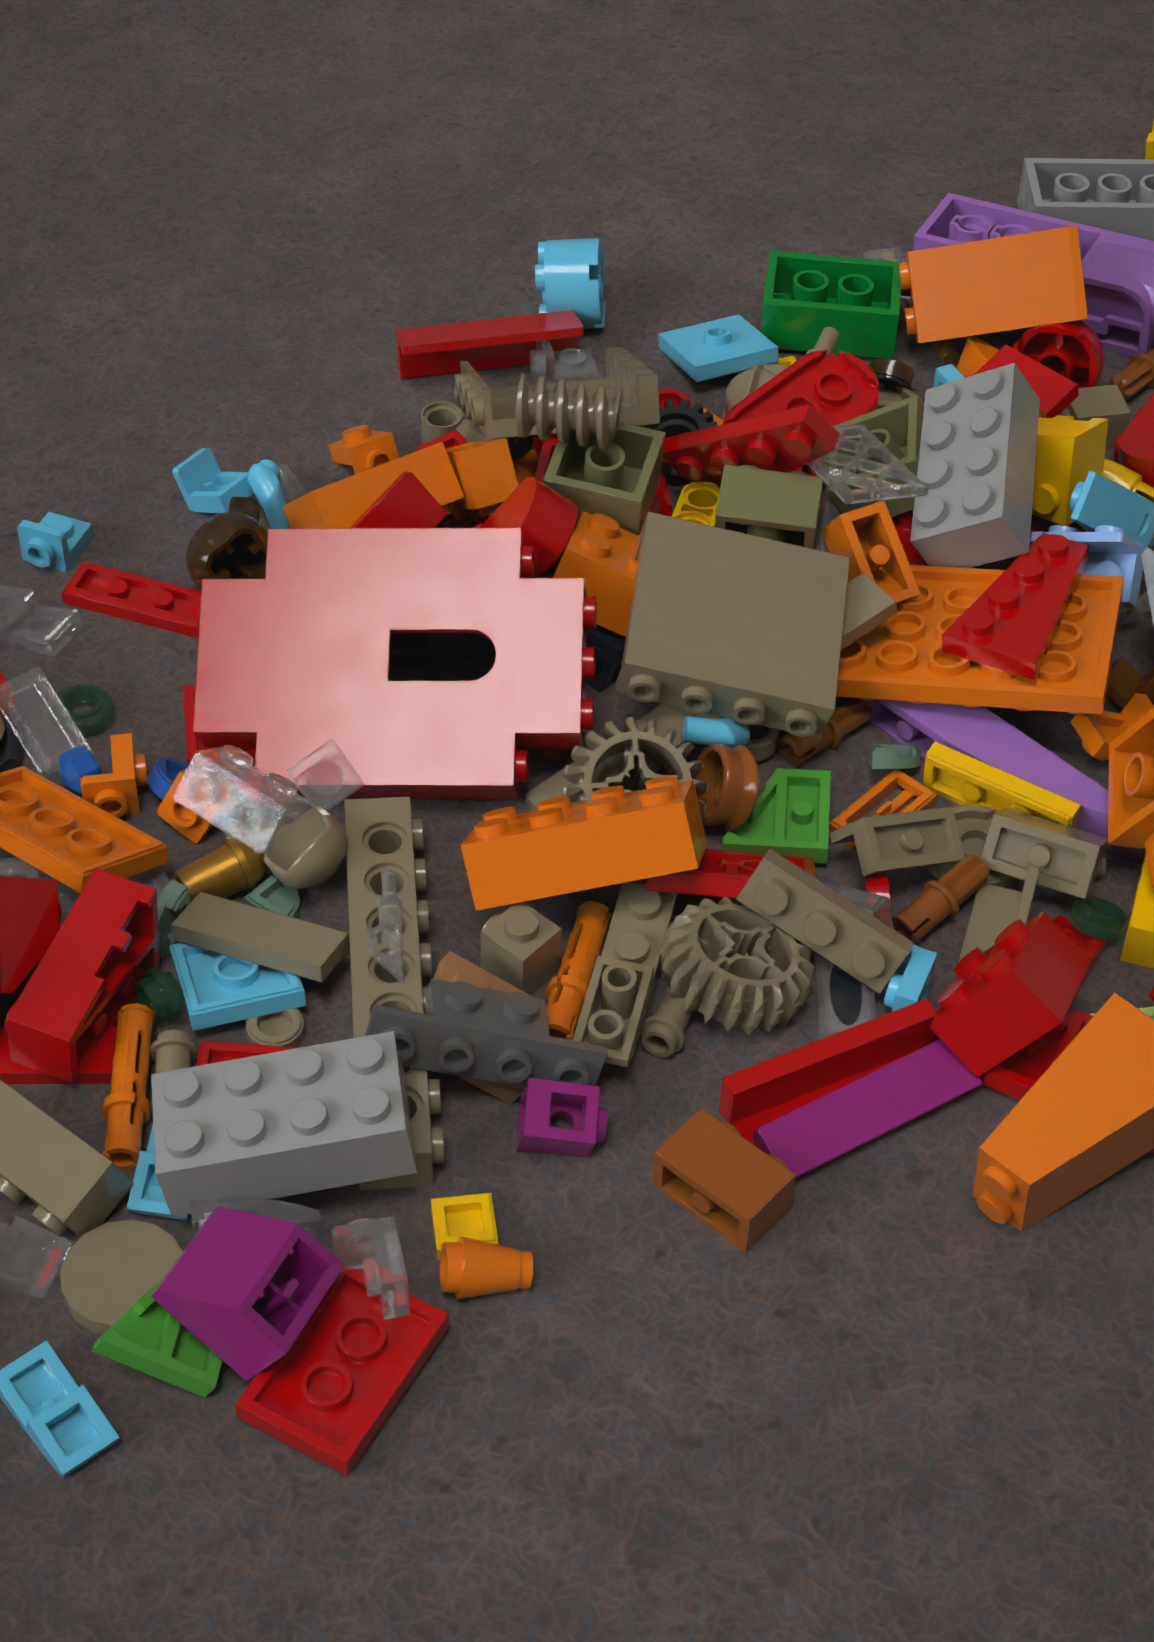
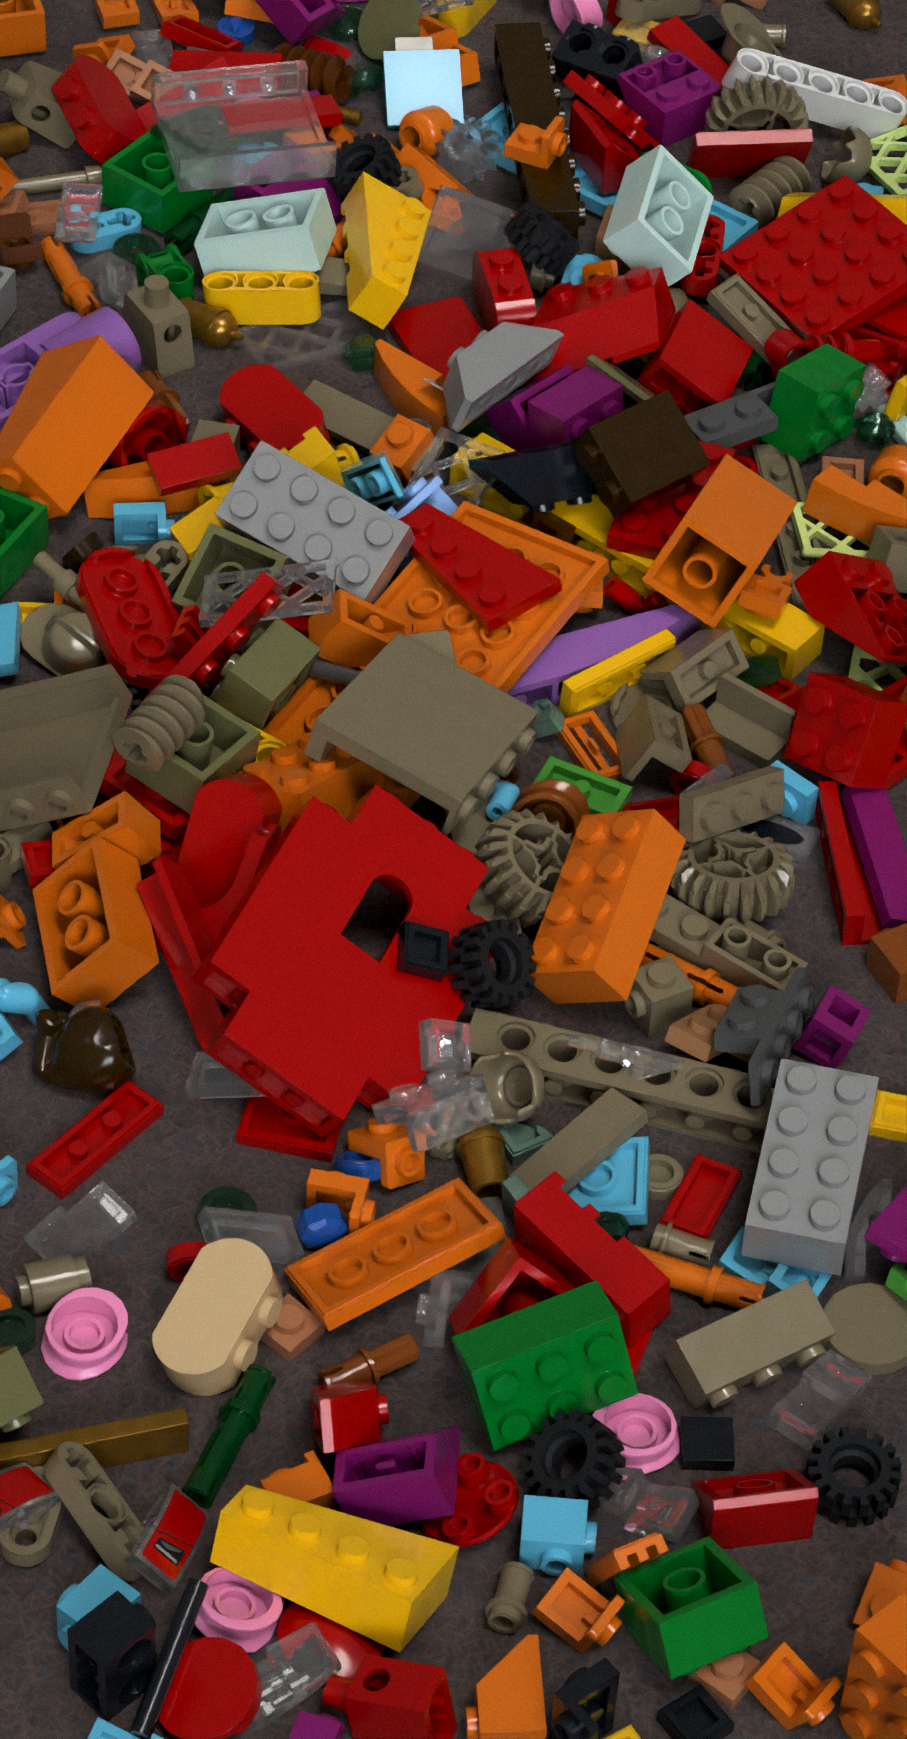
camera: 70 degrees left, 0 degrees up
none -> black tile [396,921,449,981]
none -> black tyre [448,919,536,1010]

